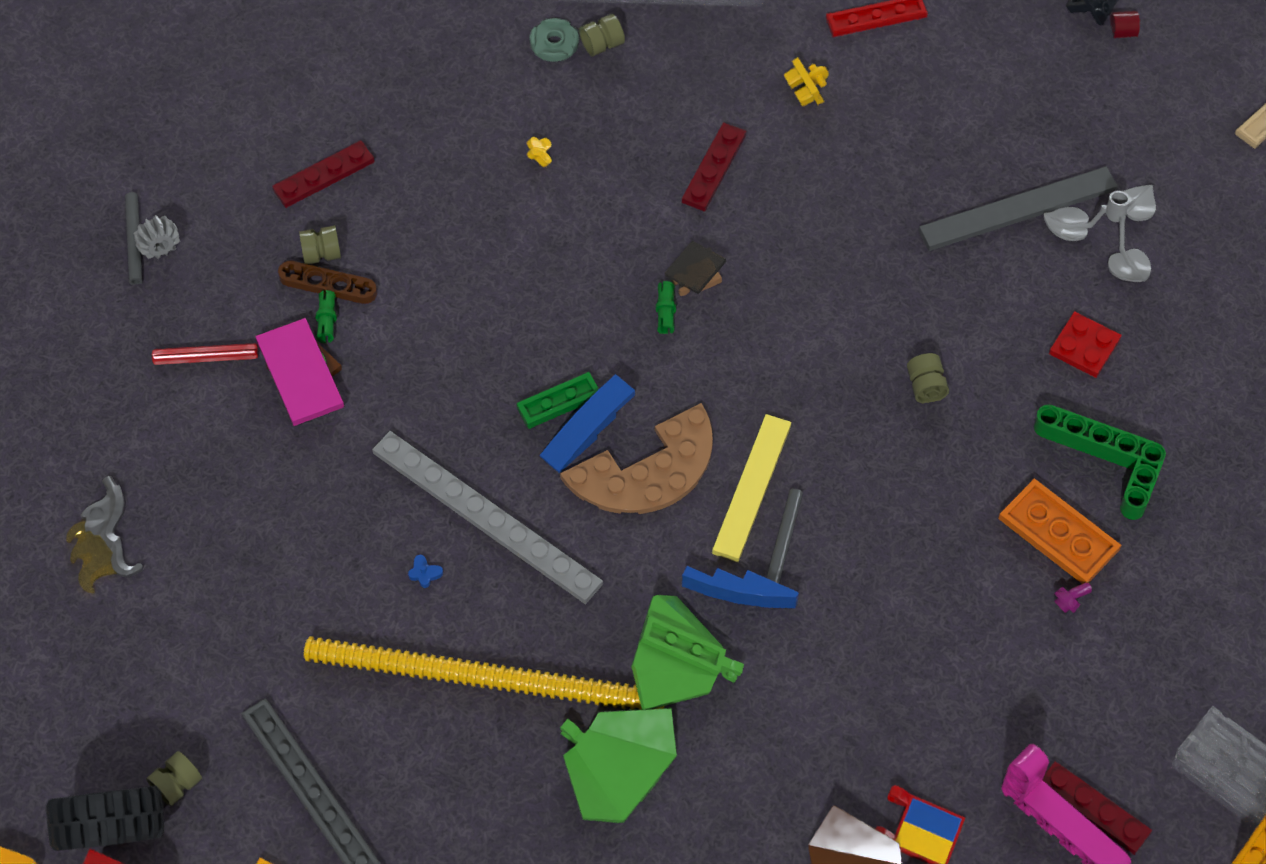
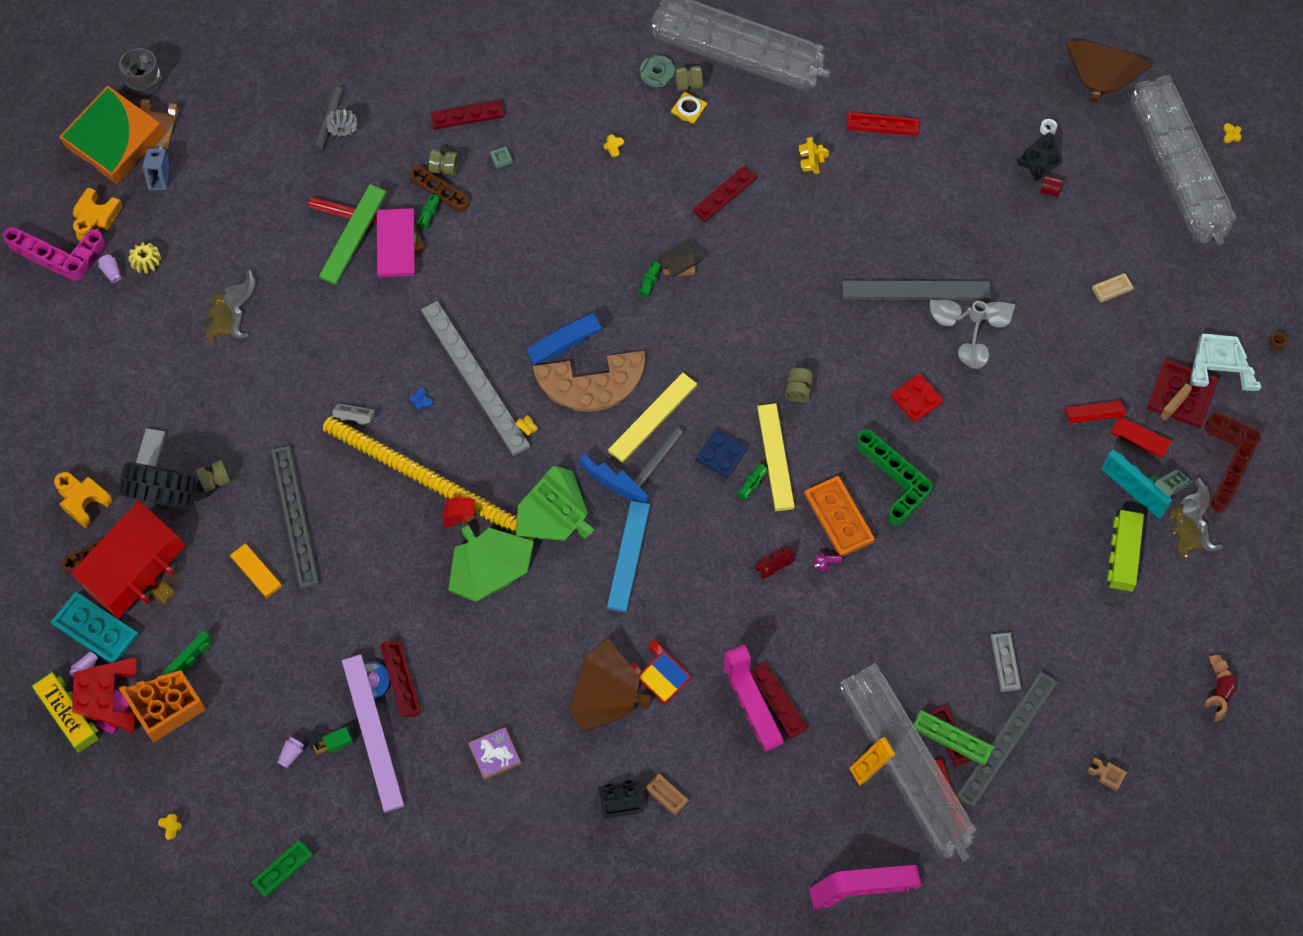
camera: 20 degrees right, 5 degrees up
green plate [516,372,599,429] -> none
none -> light grey tile [136,428,166,467]
none -> bright green tile [319,184,387,285]
none -> light grey plate [332,404,375,424]
none -> red brick [442,497,475,527]
none -> sand green tile [490,146,513,169]
none -> yellow piece [516,415,538,435]
none -> dark azure tile [607,501,650,612]
none -> yellow piece [671,92,707,124]
none -> dark blue plate [695,429,748,479]
none -> green pin [737,464,768,500]
none -> dark red hinge [754,546,795,580]
none -> light yellow tile [757,404,794,511]

